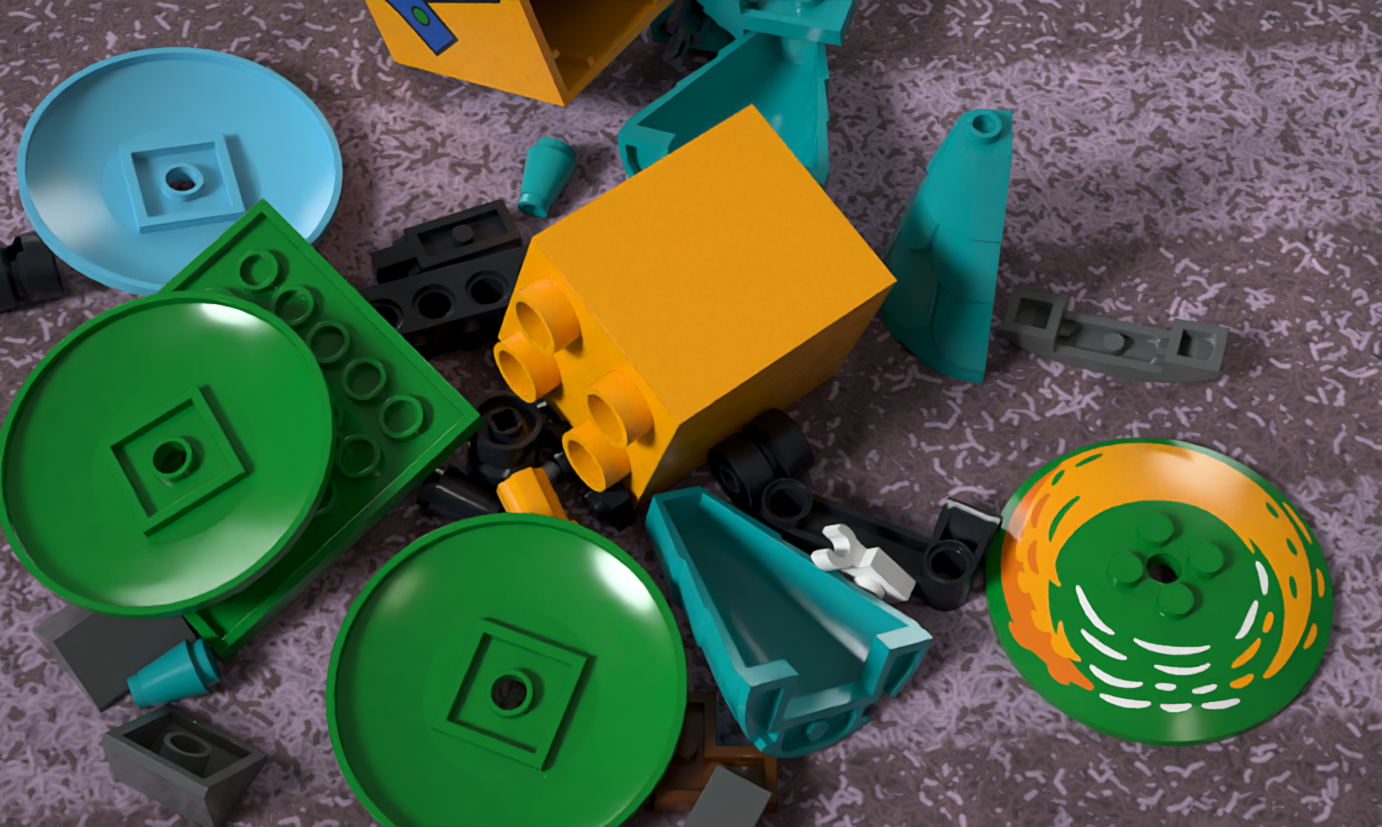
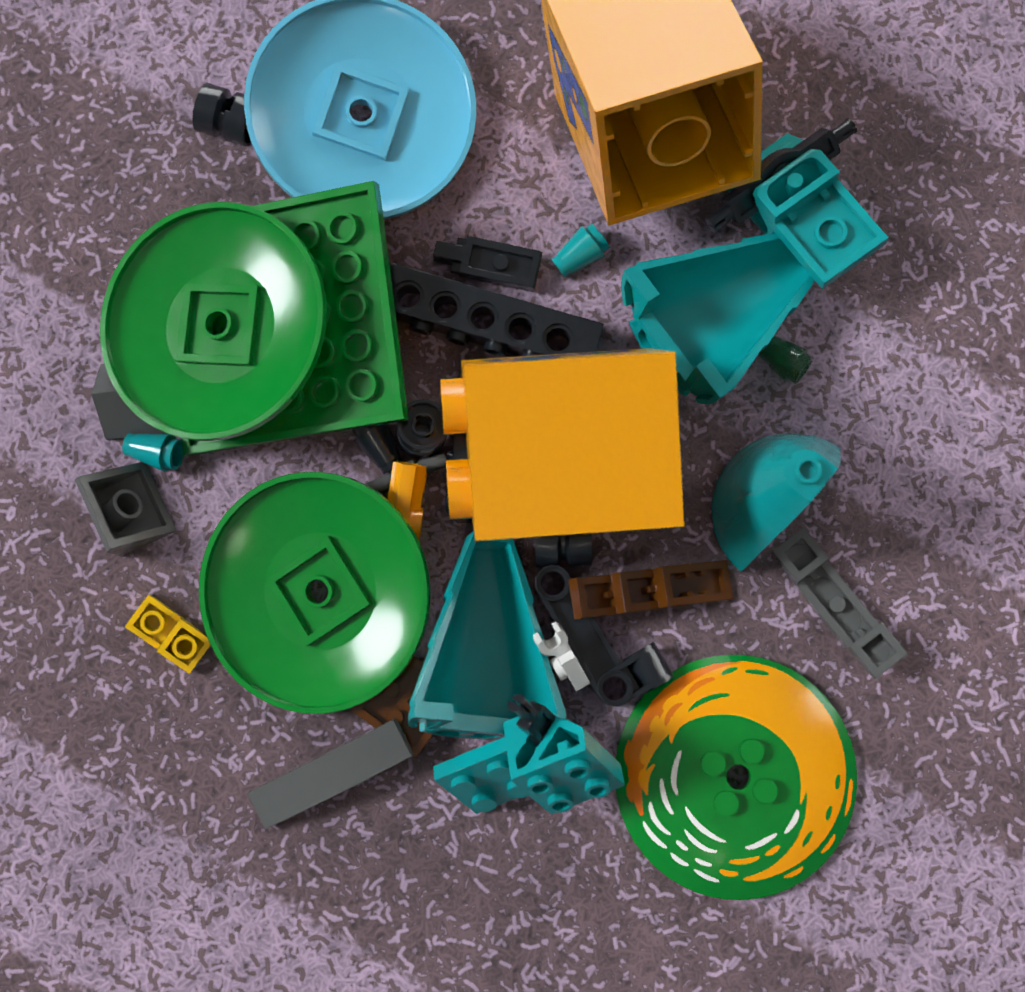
camera: 45 degrees right, 25 degrees up
none -> teal piece [433,694,625,815]
none -> reddish brown slope [568,560,733,620]
none -> clear green cone [758,335,814,384]

